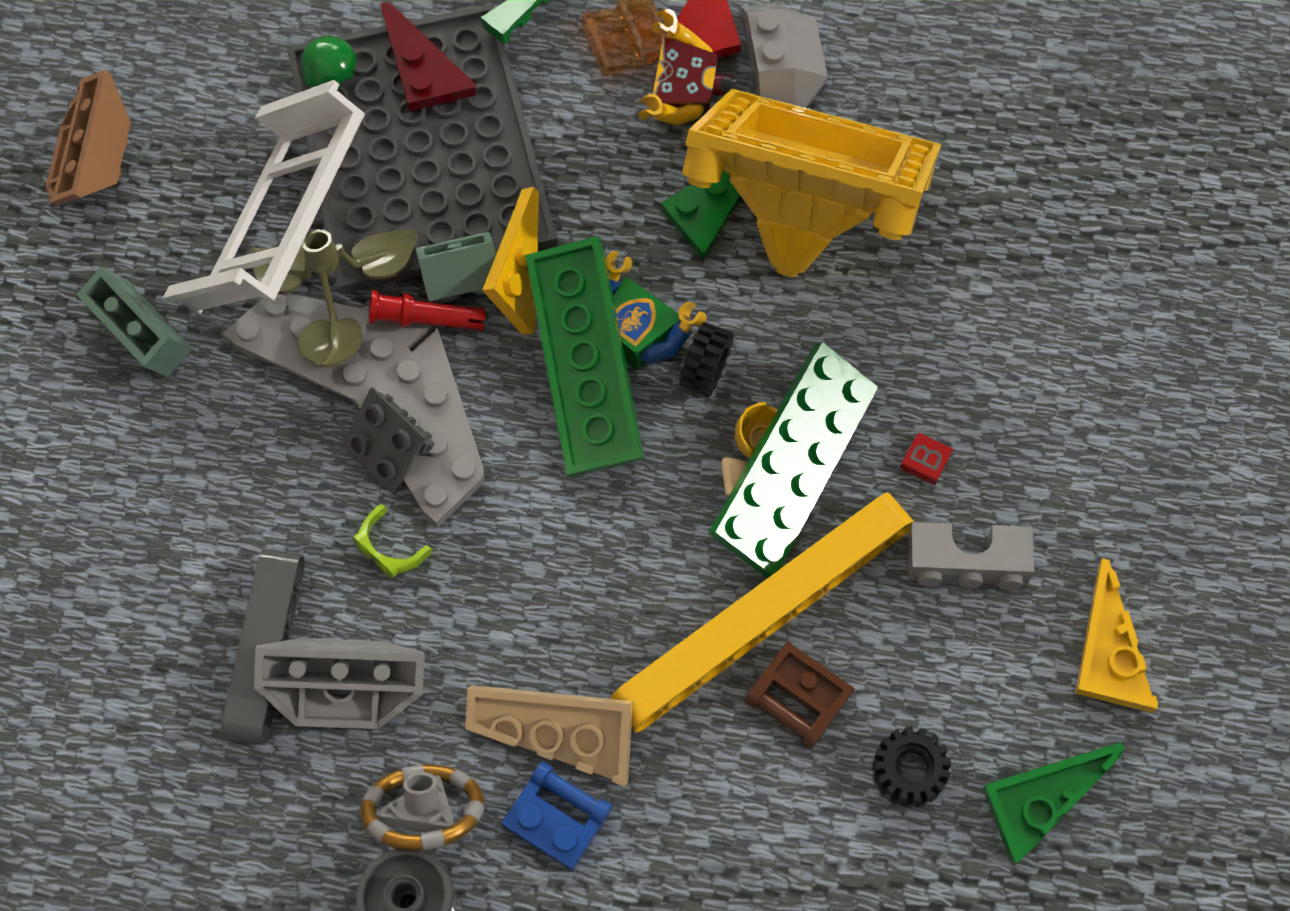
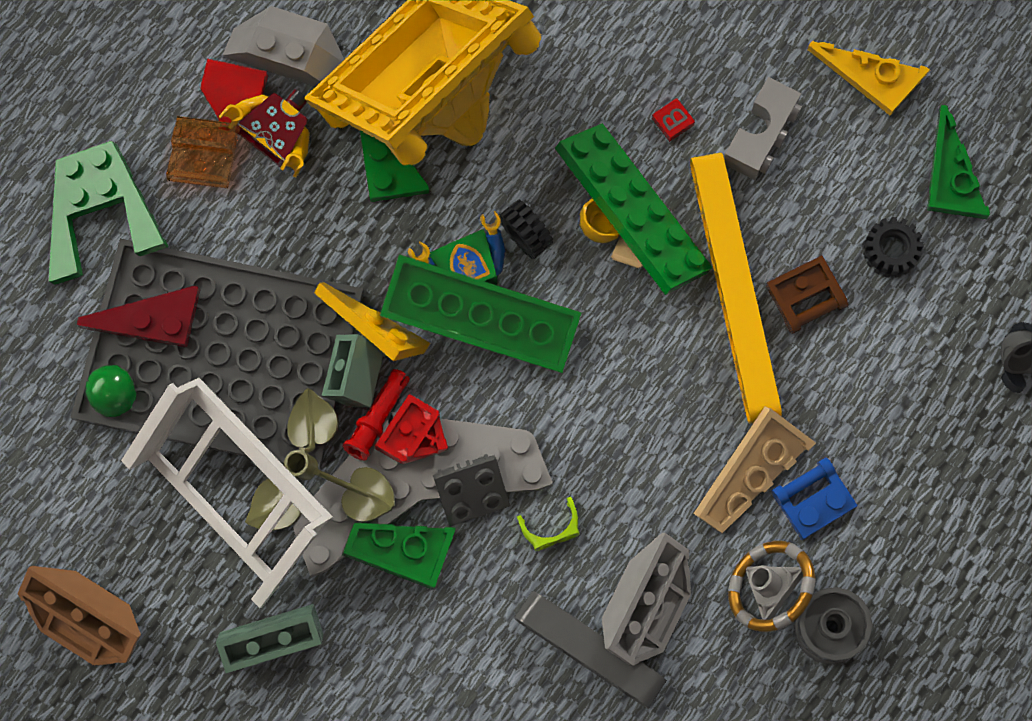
camera: 60 degrees left, 10 degrees up
none -> green wing [342,523,456,590]
none -> red slope [375,394,448,464]

